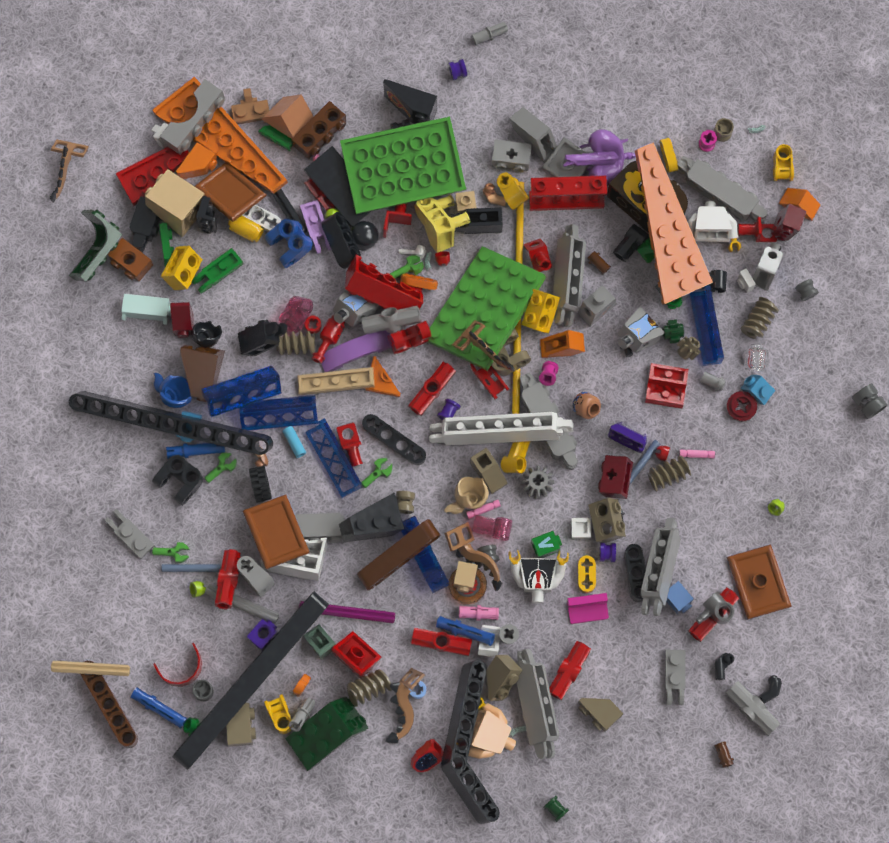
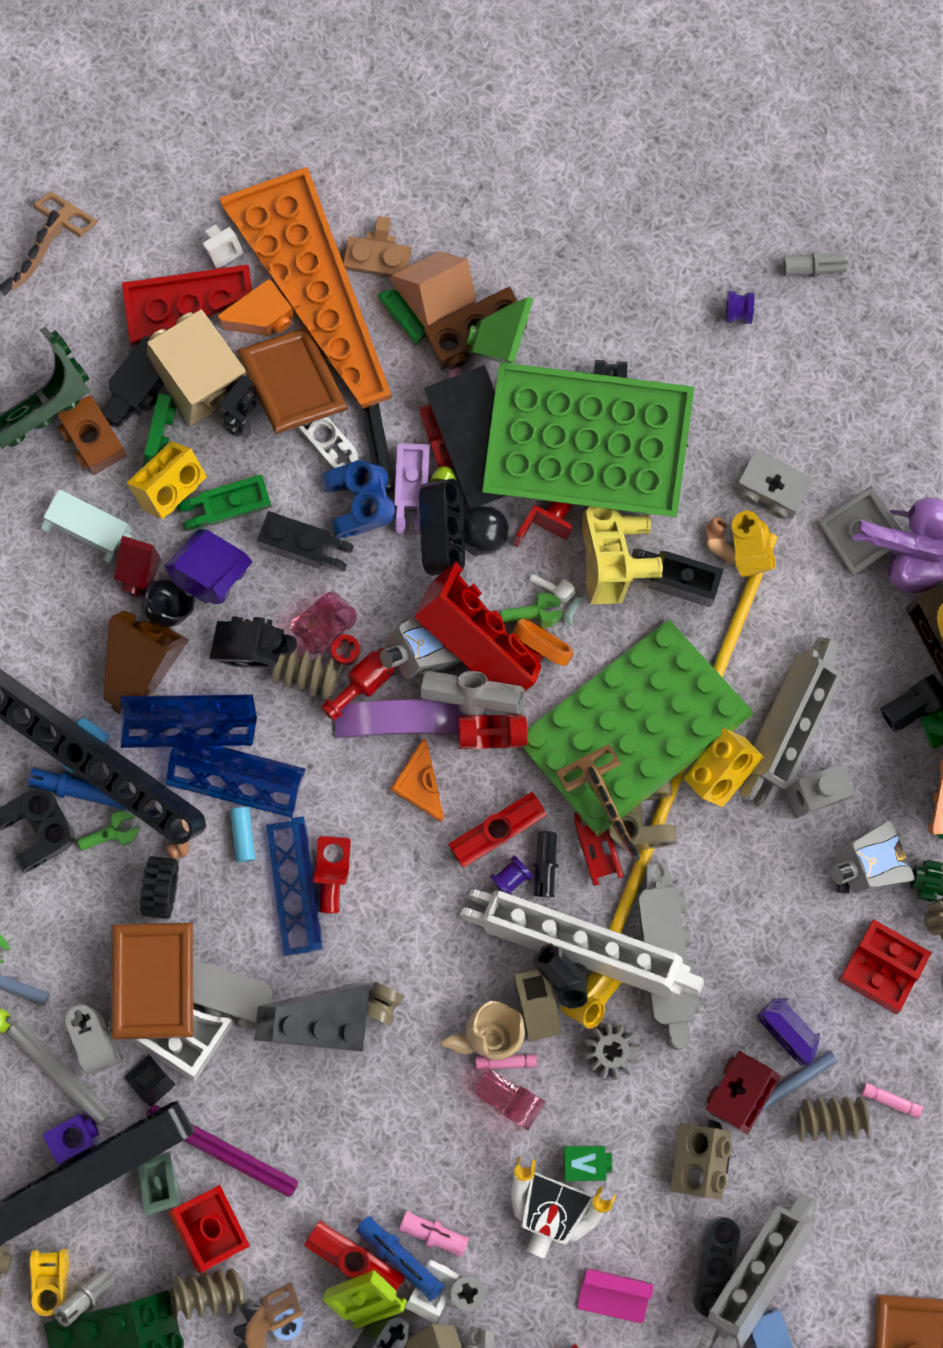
camera: 20 degrees right, 5 degrees up
blue hair [154,373,192,408] -> none
light grey arch [160,79,225,155] -> none
red piece [215,549,241,610] -> none
yellow head [228,216,264,242] -> none
orange tile [293,674,311,697] -> none
tan tile [297,367,375,395] -> none
reddish brown beam [357,519,441,591] -> none
bright green bar [361,458,393,488] -> none
black beam [362,414,426,465] -> none
black slope [383,79,437,124] -> none
clear blue slope [401,516,450,593] -> none
red hinge [435,251,450,266] -> none
medium nougat piece [444,522,502,591] -> none
clear orange tile [448,568,487,605] -> none
tan brick [454,561,478,593] -> none
tan brick [455,191,477,213] -> none
dark grey wheel [477,544,500,565] -> none
light grey slope [509,107,557,163] -> none
red bracket [524,239,552,272] -> none
red fence [529,176,607,211] -> none
dark pink bush [539,361,559,386] -> none
orange slope [540,330,585,358] -> none
white plate [571,518,591,539] -> none
nougat head [572,392,601,419] -> none
yellow beam [578,555,596,593] -> none
reddish brown pin [587,251,611,275] -> none
dark purple wheel [599,542,616,562] -> none
red hinge [655,445,670,462] -> none
none -> black slope [124,1054,176,1107]
none -> dark purple slope [164,529,253,604]
none -> black hinge [257,511,354,572]
none -> lime plate [322,1271,407,1330]
none -> bright green slope [465,297,533,363]
none -> black axle [532,831,559,898]
none -> black piece [533,943,589,1008]

